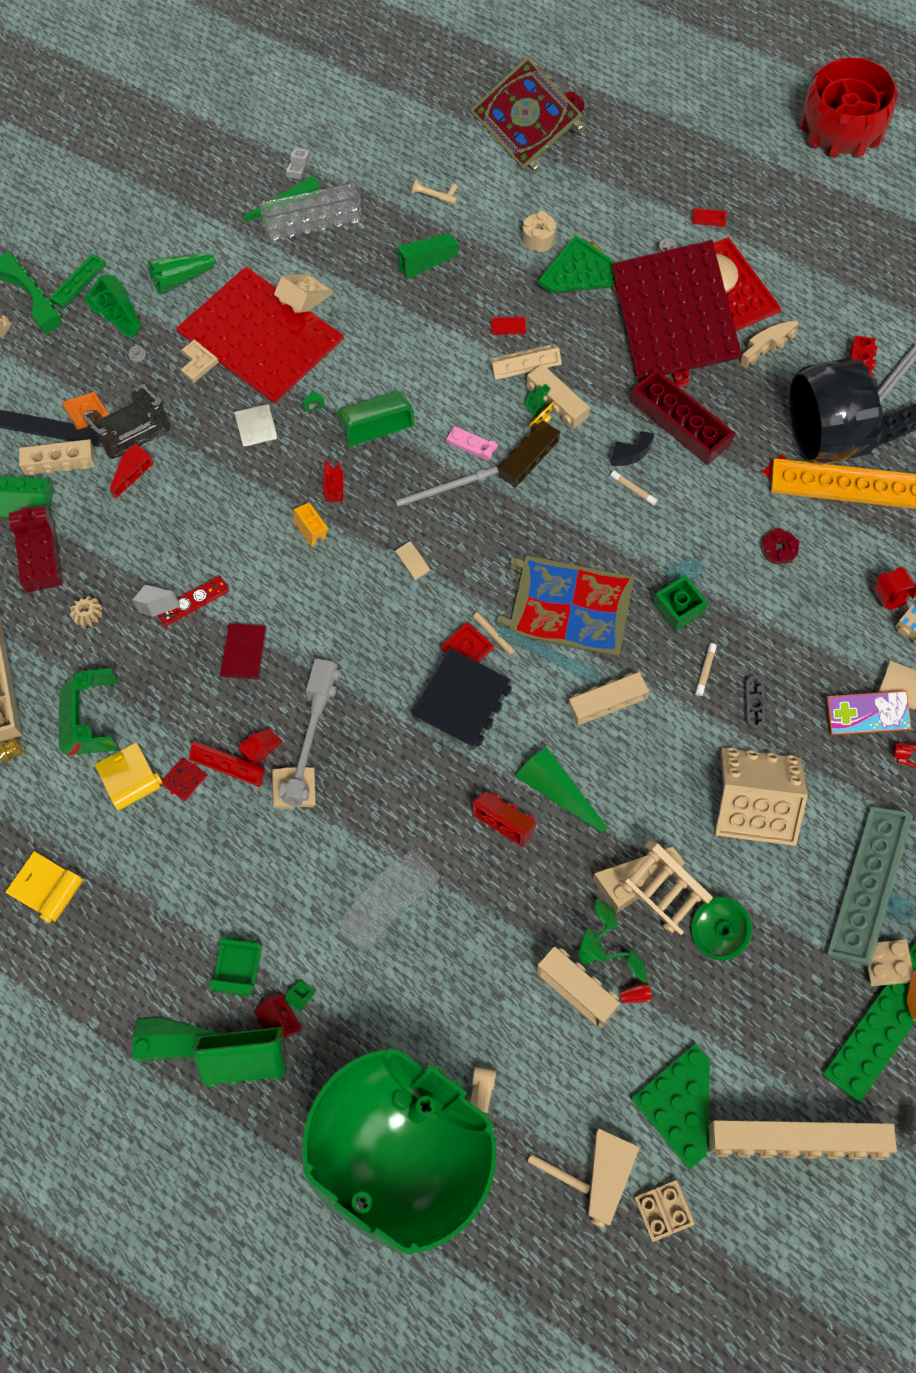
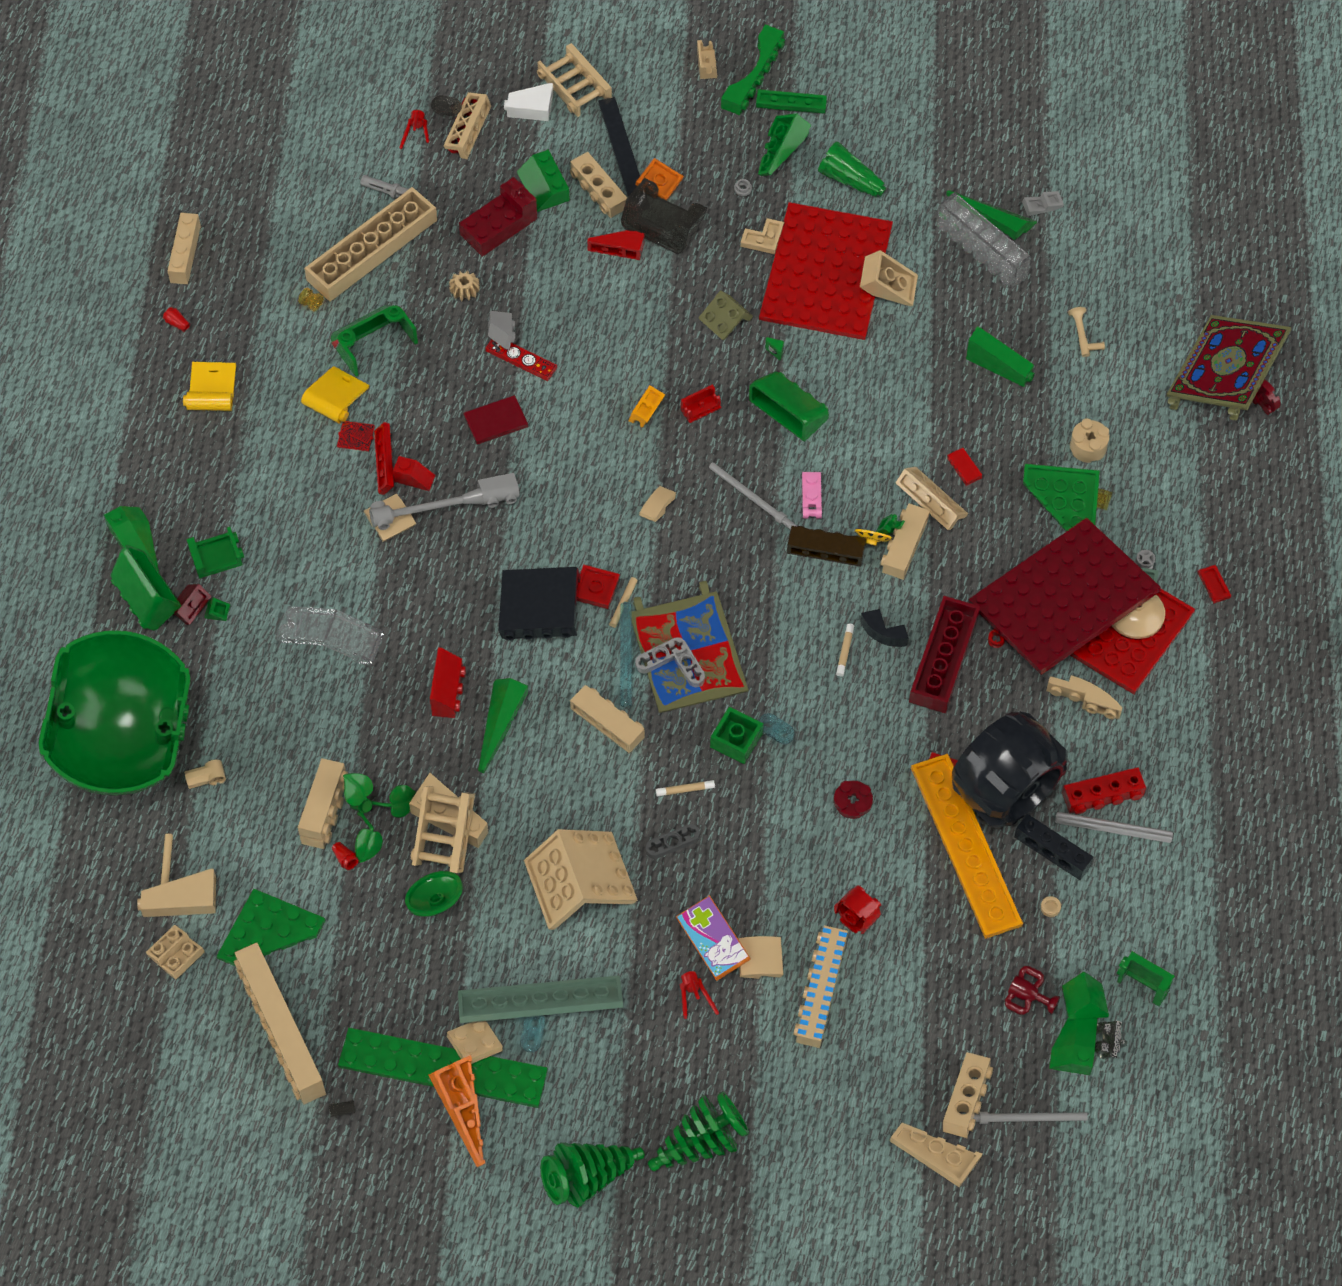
camera: 60 degrees right, 5 degrees down
none -> light grey beam [635,638,705,687]

